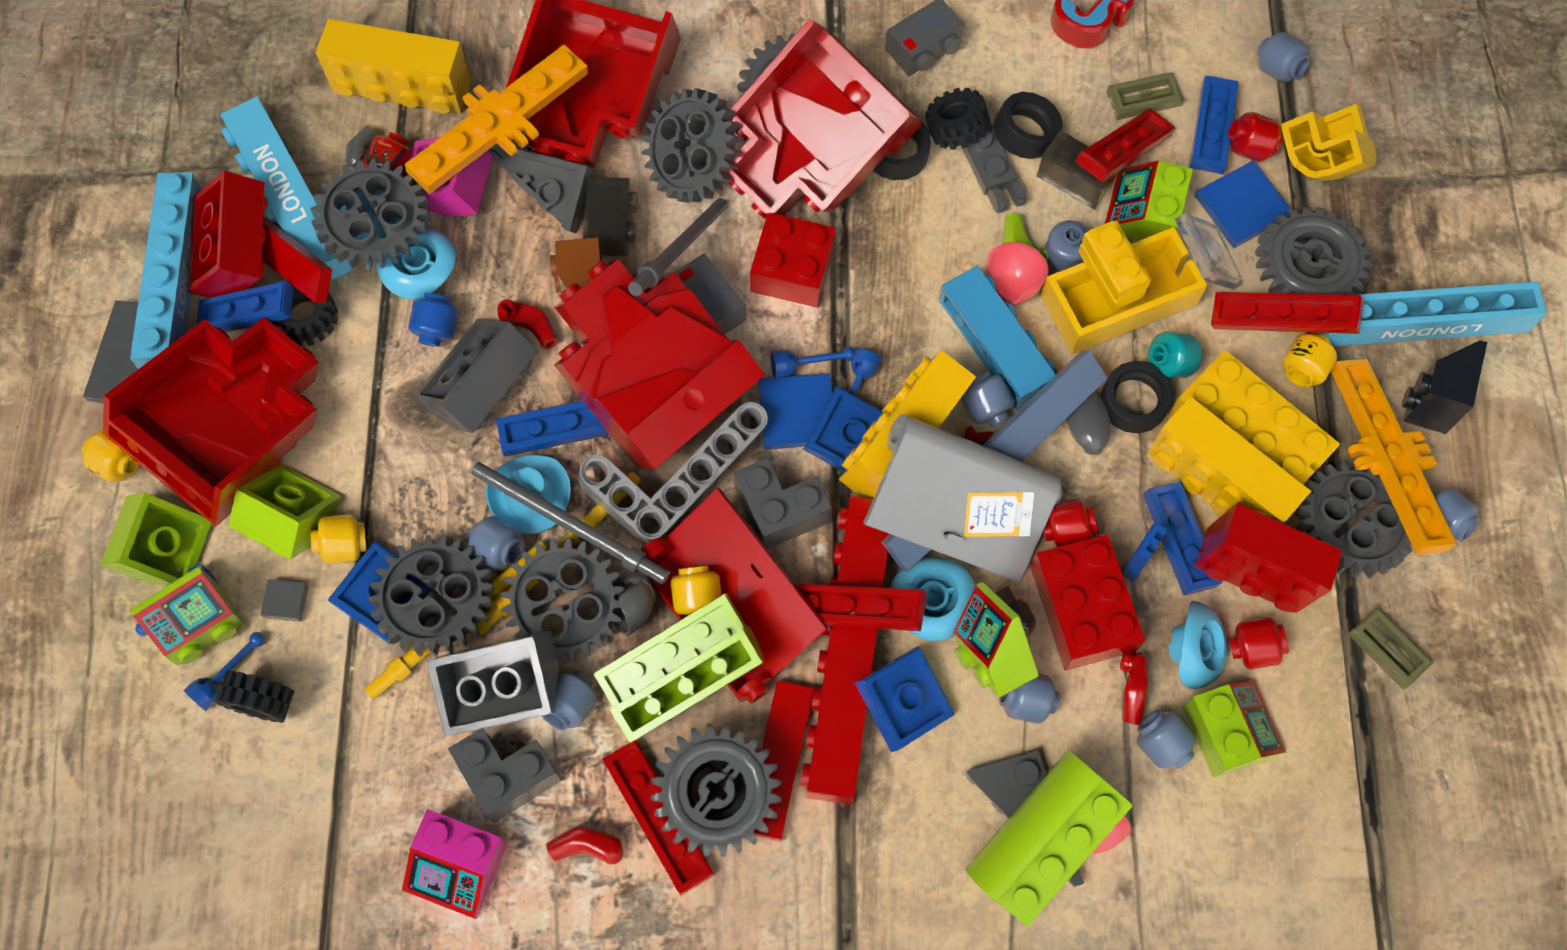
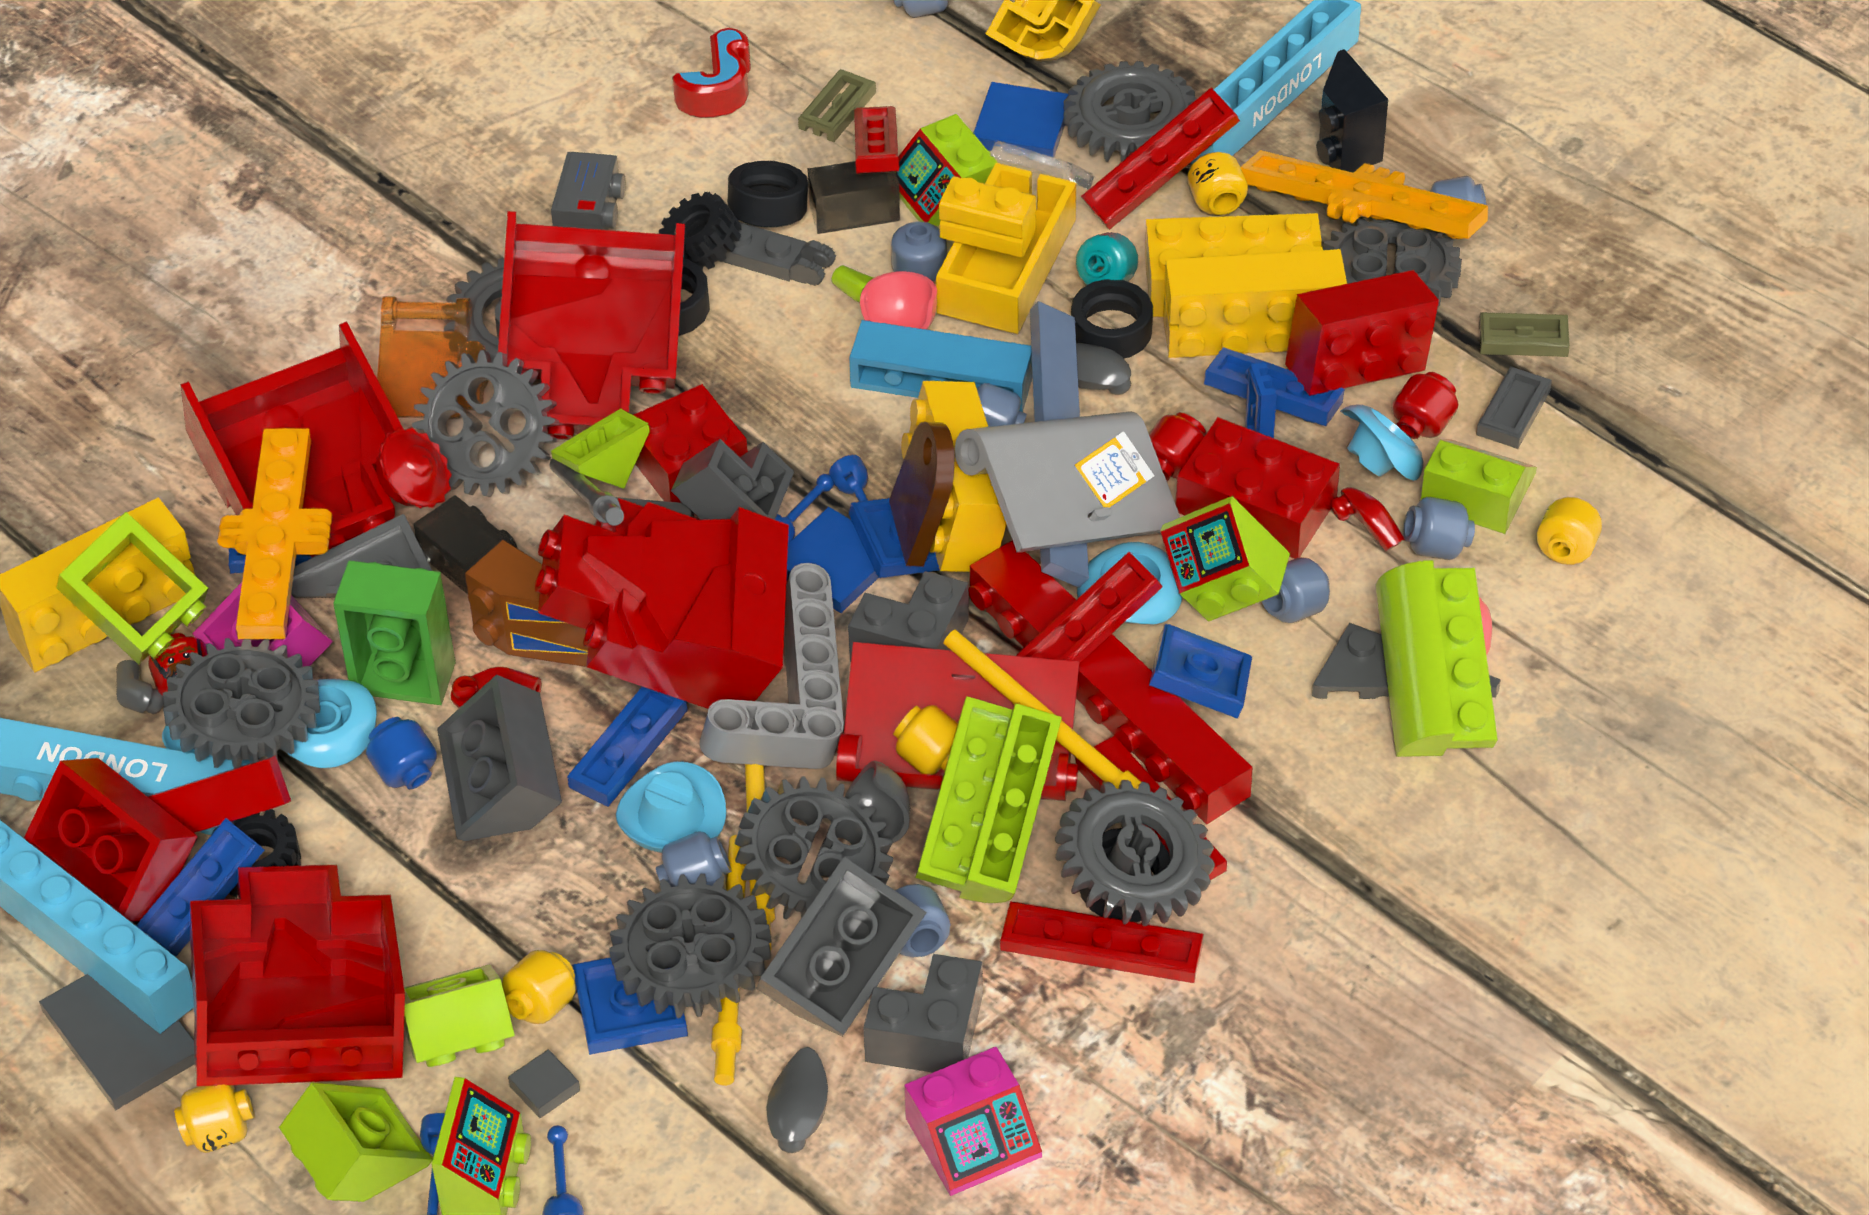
camera: 45 degrees left, 20 degrees down
black tyre [215,671,295,723] -> none
dark grey bar [471,462,670,585] -> none
red arm [546,826,623,865] -> none
blue plate [1189,75,1238,174] -> none
red head [1228,112,1283,162] -> none
none -> lime window [57,512,209,665]
none -> bright green brick [333,560,456,706]
none -> red piece [376,427,452,509]
none -> clear orange piece [377,296,489,419]
none -> lime slope [551,409,650,489]
none -> dark grey brick [671,439,794,520]
none -> dark grey arm [766,1047,828,1153]
none -> reddish brown tile [889,422,954,567]
none -> yellow bar [943,629,1141,789]
none -> dark grey tile [1477,367,1552,449]
none -> yellow head [1537,497,1602,565]

